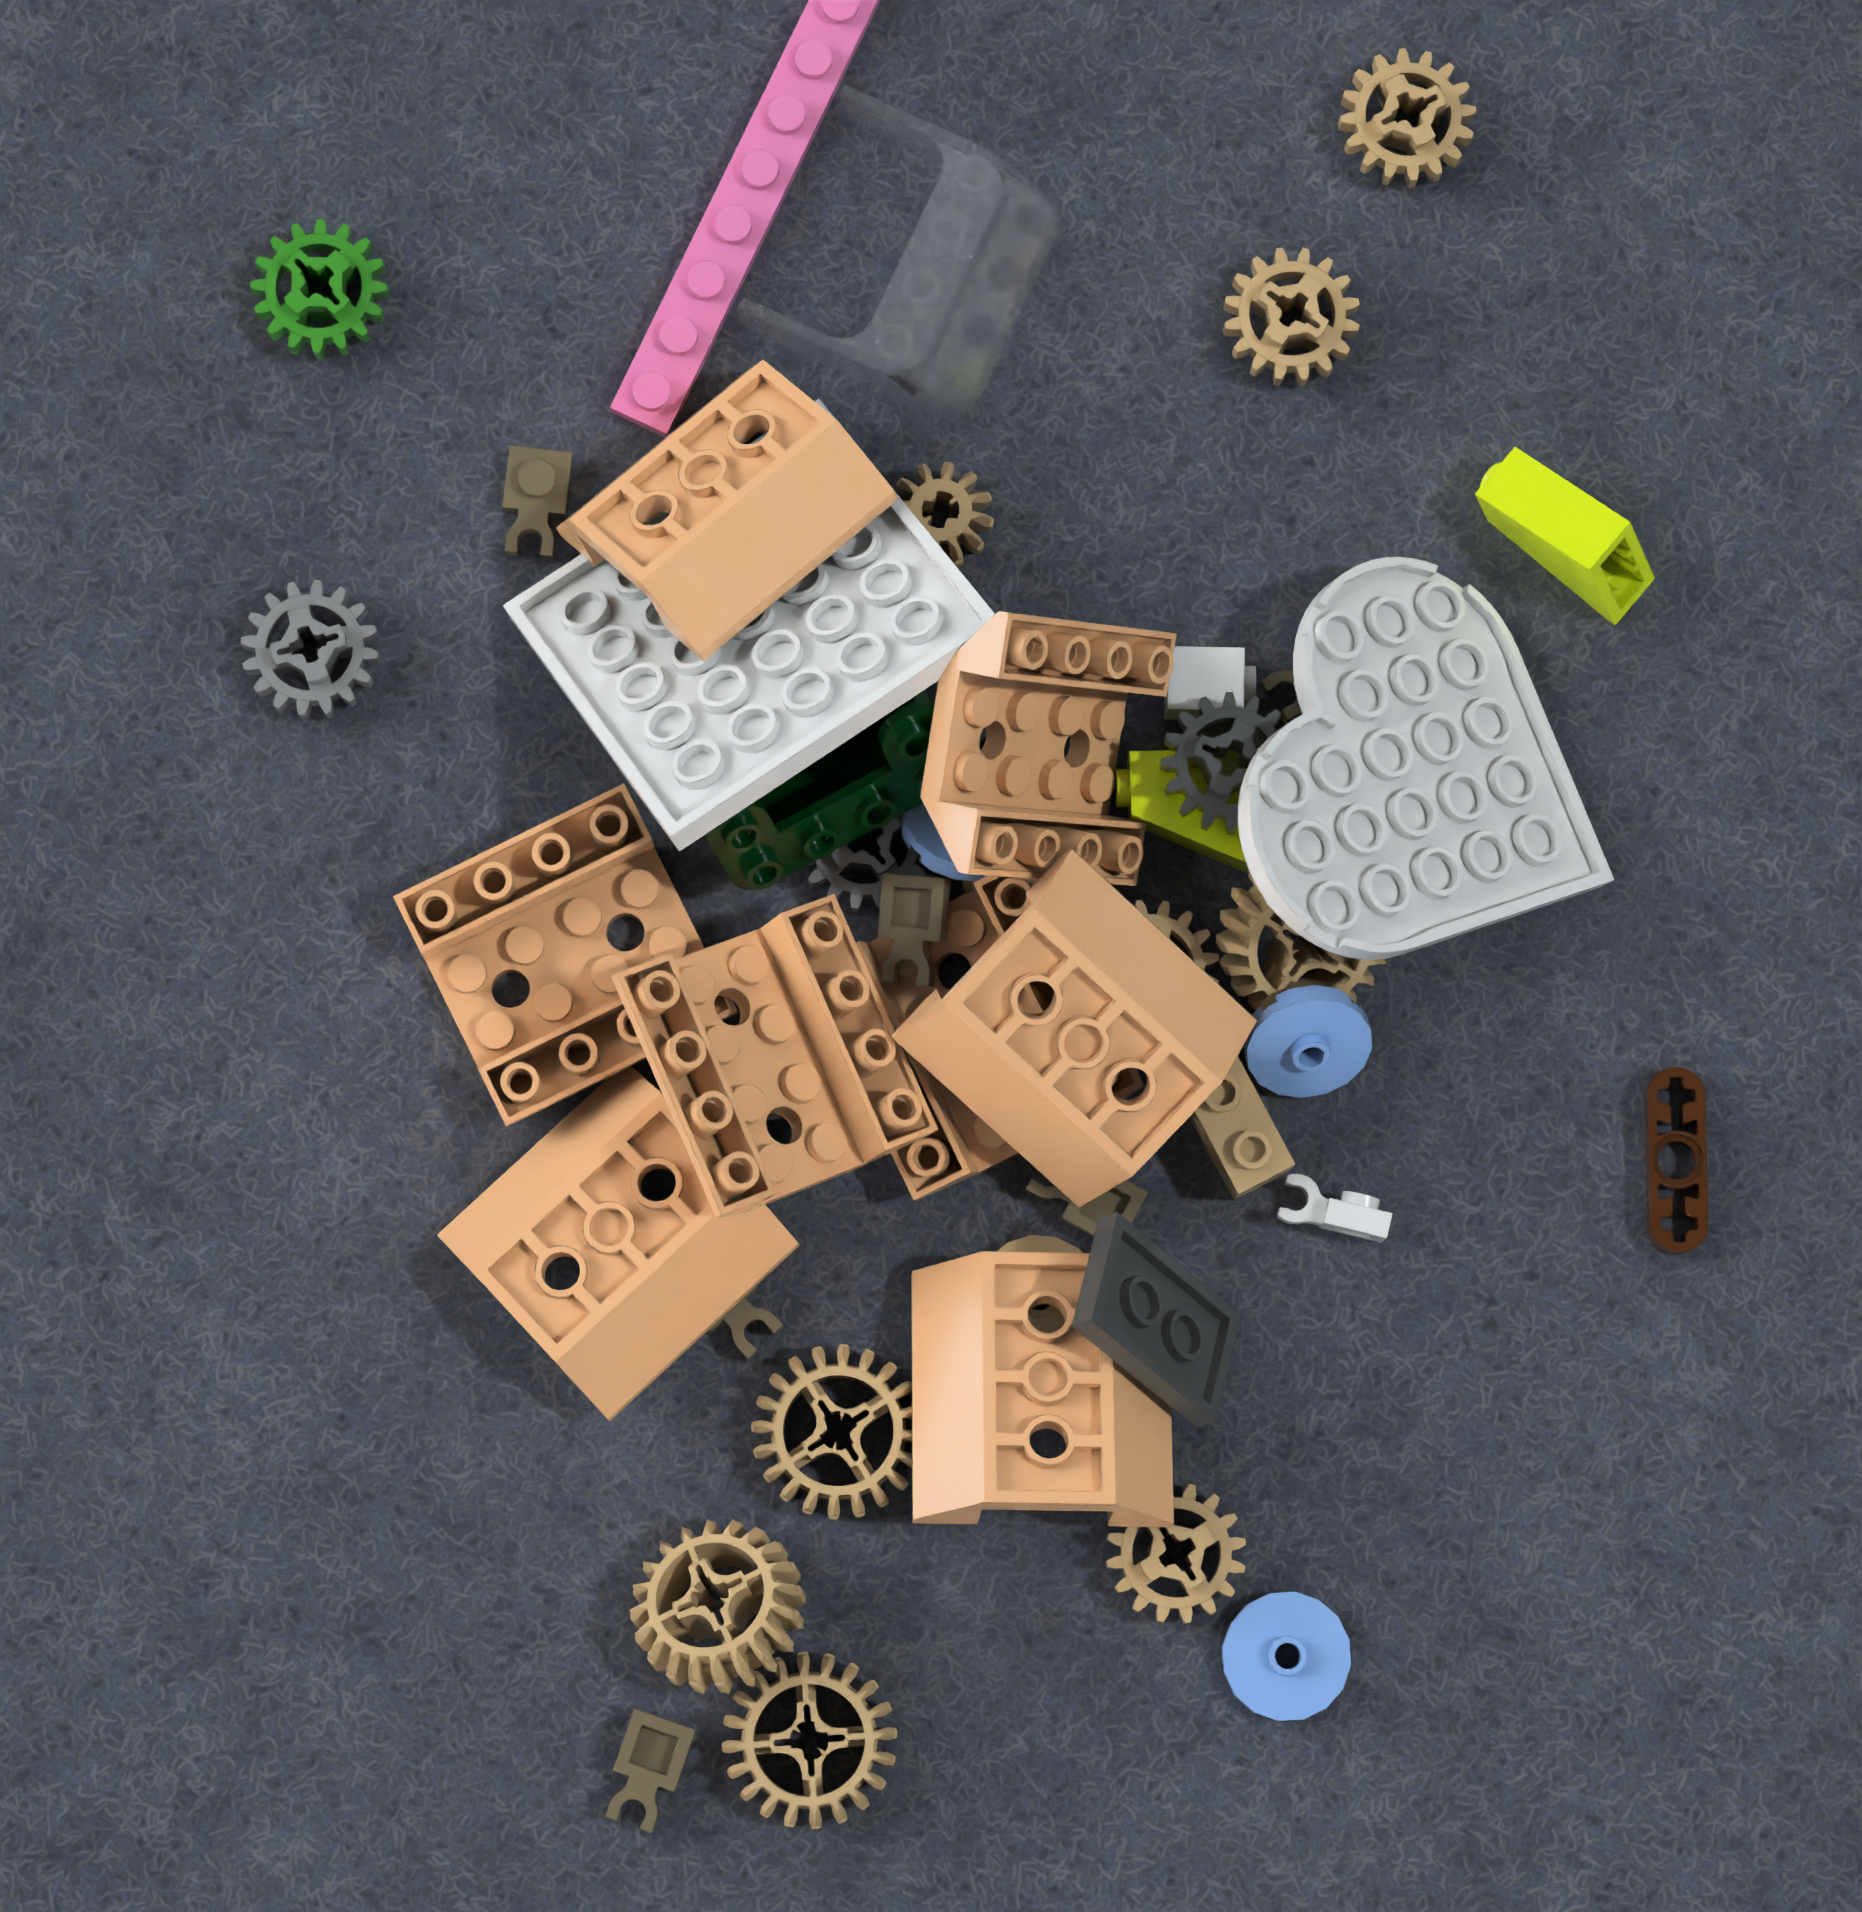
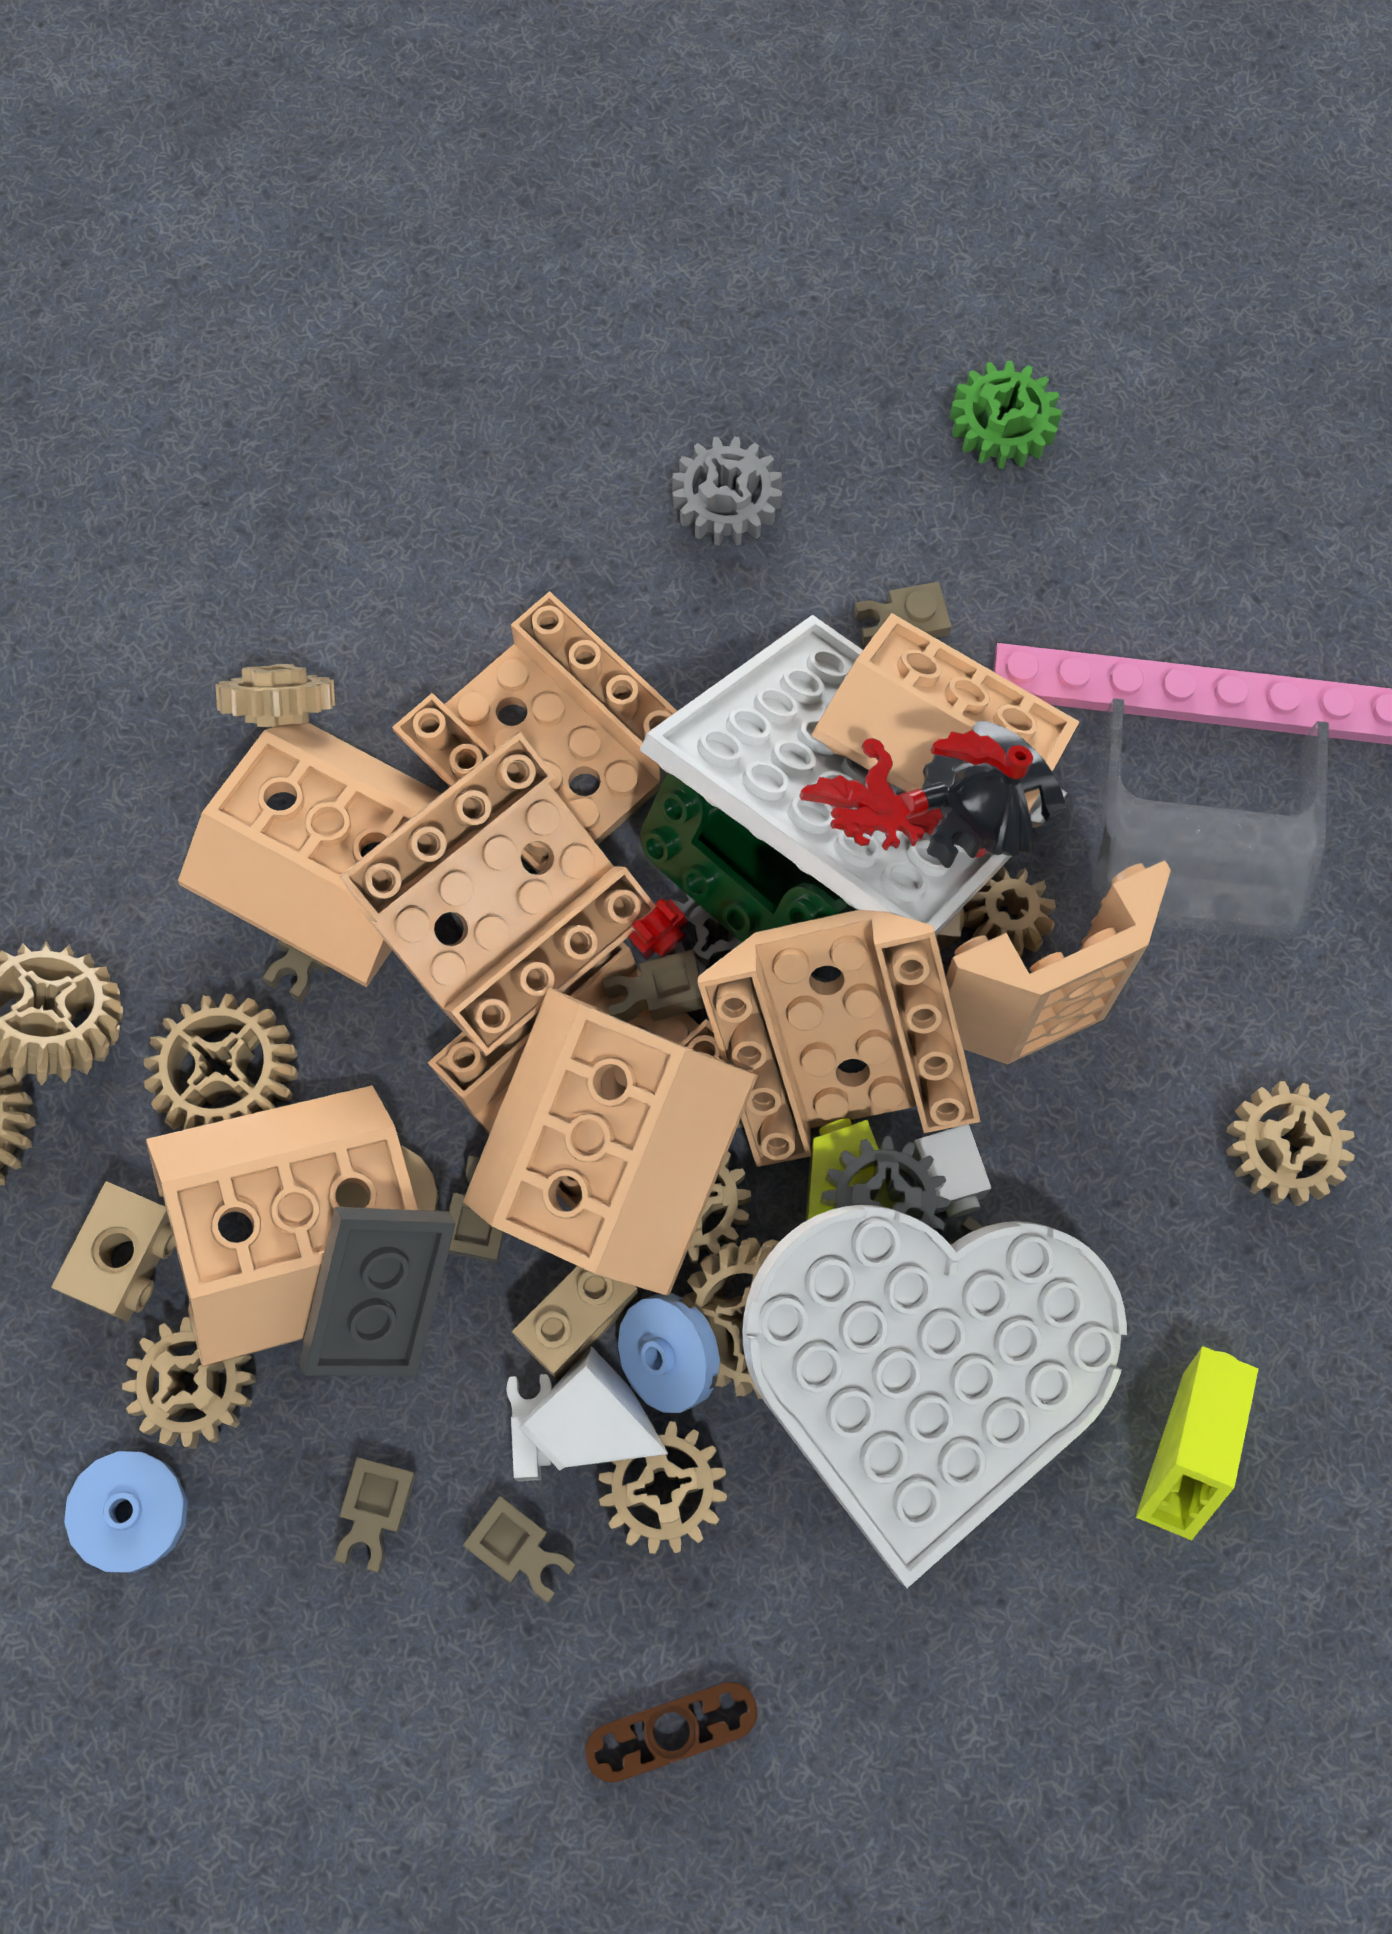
camera: 75 degrees right, 10 degrees down
none -> tan brick [51,1181,176,1322]
none -> tan gear [215,664,335,727]
none -> dark tan plate [334,1457,416,1573]
none -> dark tan plate [463,1496,577,1603]
none -> white slope [519,1347,668,1471]
none -> tan gear [598,1421,727,1554]
none -> red plate [628,898,688,960]
none -> helmet [799,721,1067,868]
none -> light nougat slope [946,860,1171,1064]

